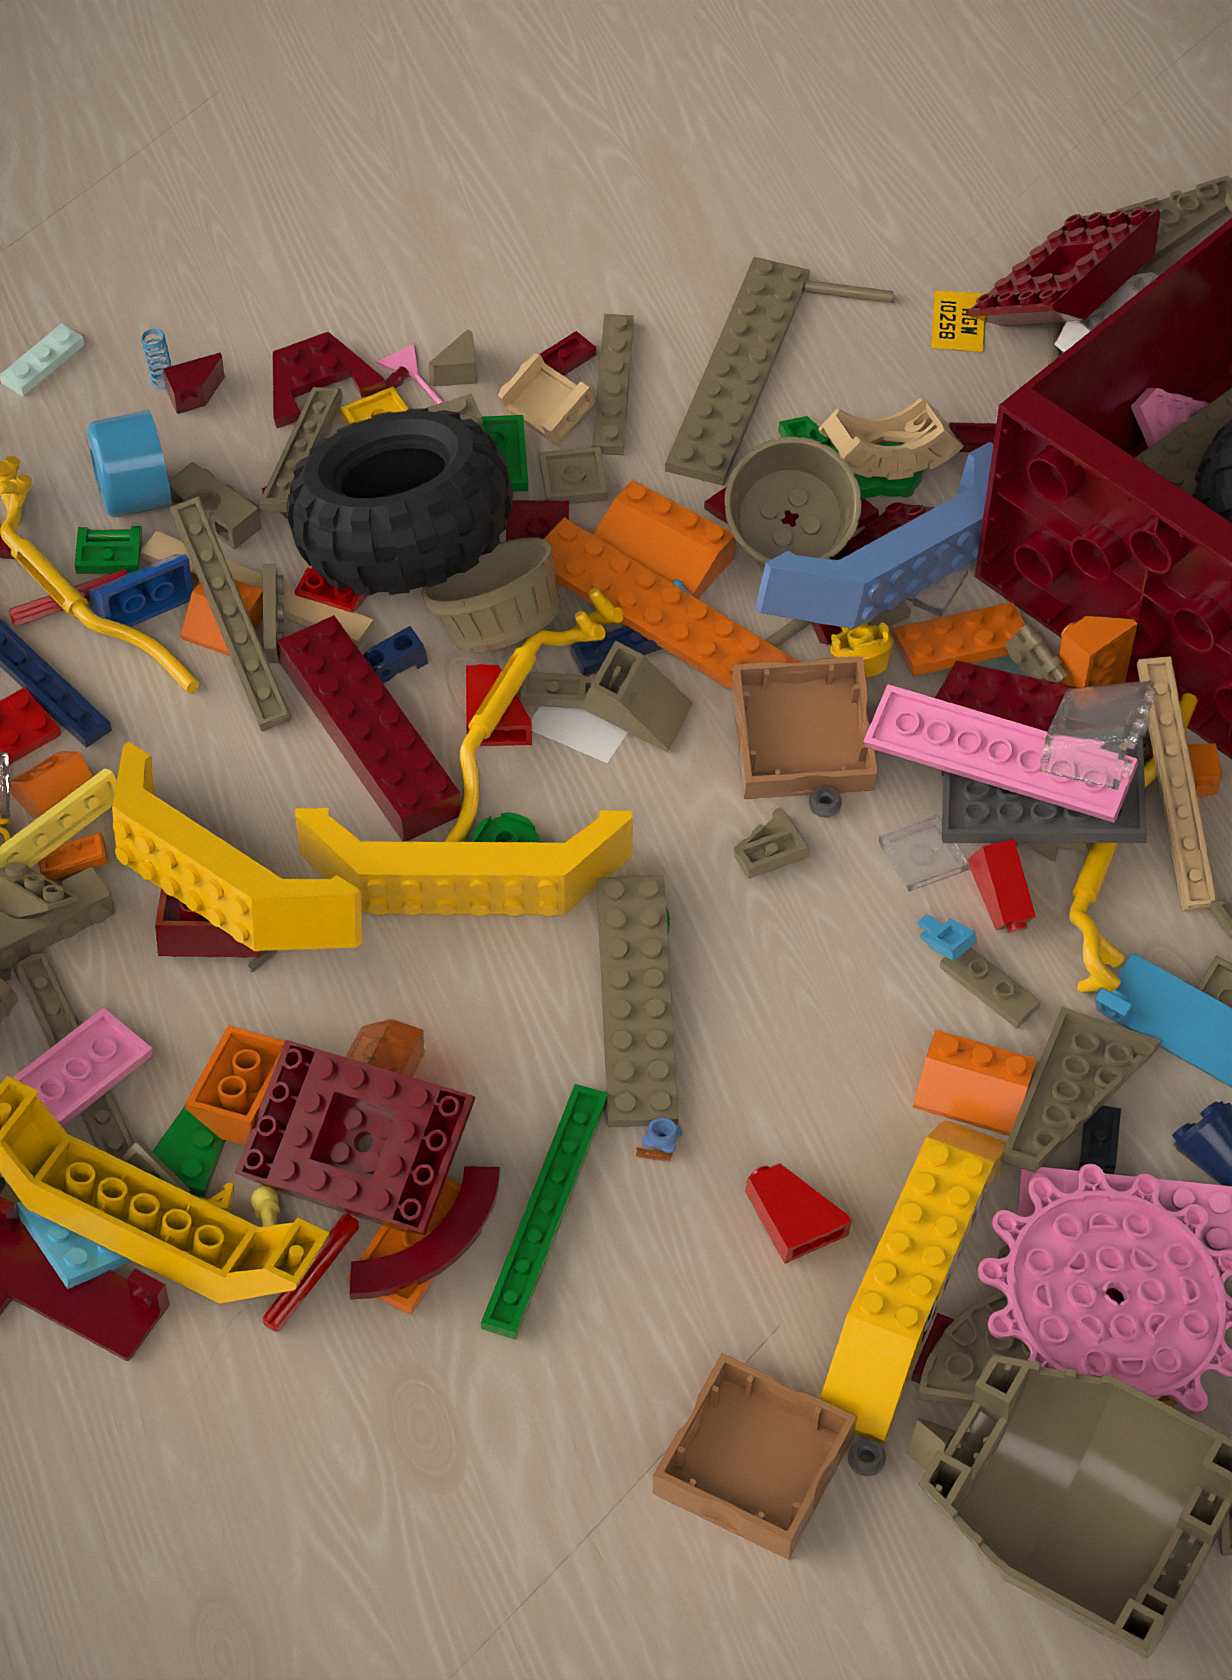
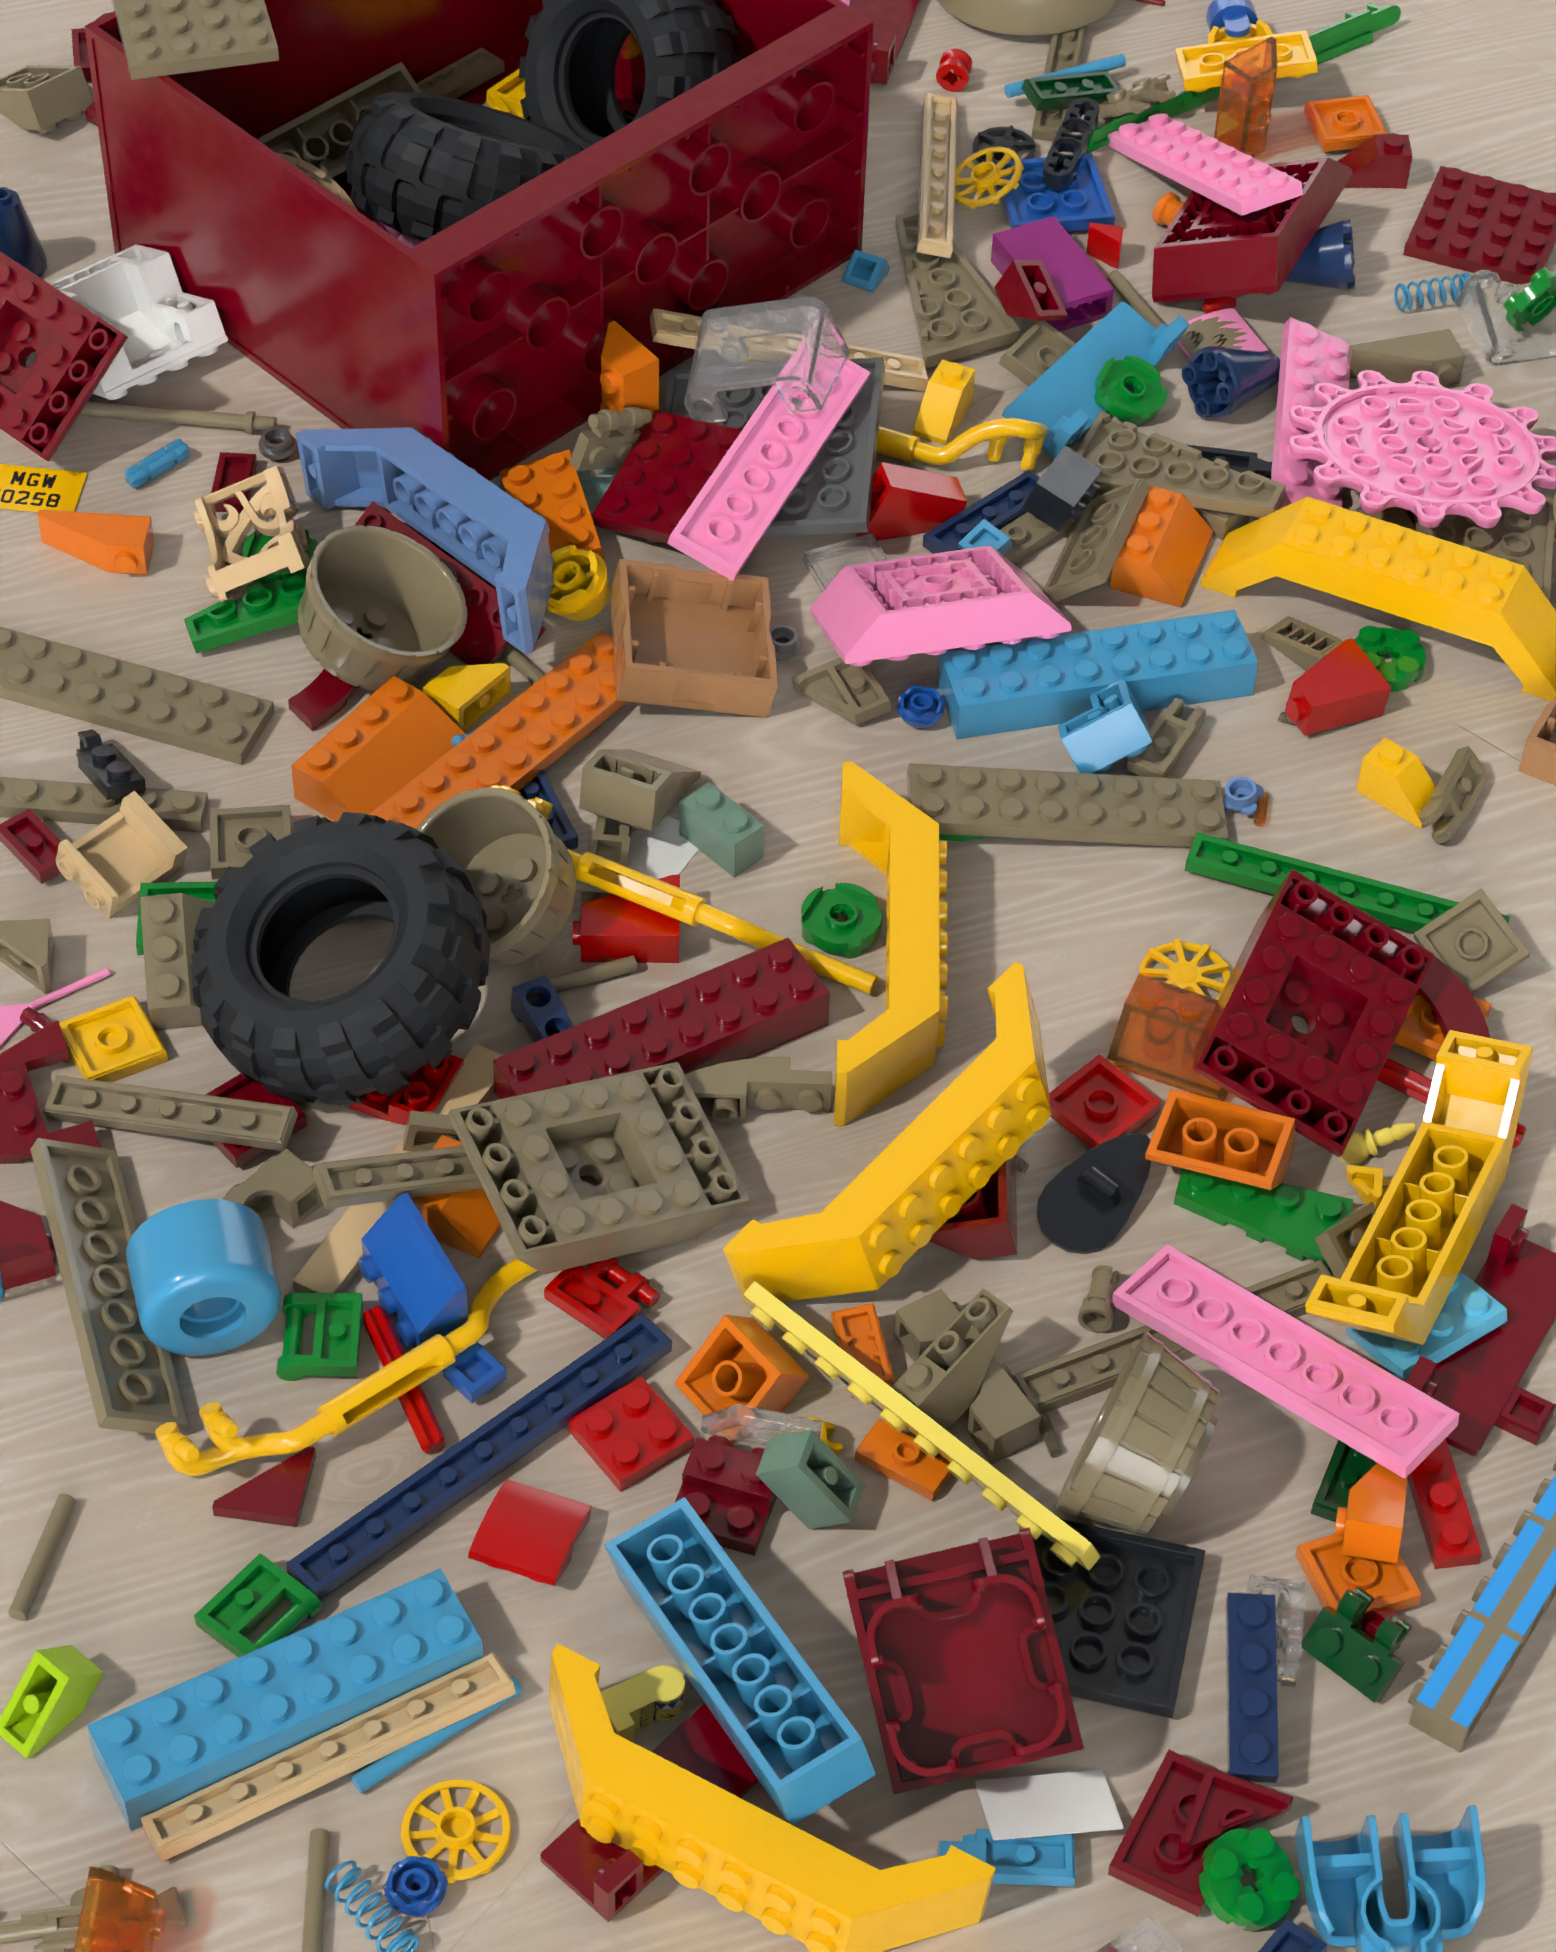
camera: 90 degrees left, 5 degrees down
none -> dark tan plate [30,1138,188,1433]
none -> orange slope [38,510,155,575]
none -> black hinge [76,729,146,800]
none -> dark azure axle [124,439,190,488]
none -> yellow slope [423,663,511,732]
none -> blue plate [443,1342,506,1403]
none -> dark tan slope [448,1062,750,1274]
none -> dark tan bar [526,955,638,1000]
none -> red plate [544,1258,660,1339]
none -> sand green brick [679,782,764,878]
none -> dark tan slope [685,1057,832,1122]
none -> bright pink slope [810,546,1071,666]
none -> blue plate [897,685,945,729]
none -> yellow slope [913,359,976,446]
none -> dark blue plate [922,470,1040,554]
none -> dark azure brick [937,610,1258,739]
none -> brick [1022,445,1103,532]
none -> black shield [1036,1133,1151,1254]
none -> dark tan tile [1043,478,1150,603]
none -> red plate [1049,1054,1161,1149]
none -> brick [1058,678,1153,774]
none -> dark tan pin [1078,1265,1120,1333]
none -> green plate [1094,356,1167,427]
none -> dark tan hinge [1126,698,1206,778]
none -> yellow wheel [1138,938,1230,1014]
none -> dark tan slope [1262,616,1343,671]
none -> green plate [1354,626,1426,692]
none -> yellow slope [1356,737,1436,829]
none -> dark tan plate [1413,888,1530,995]
none -> dark tan hinge [1418,746,1490,844]

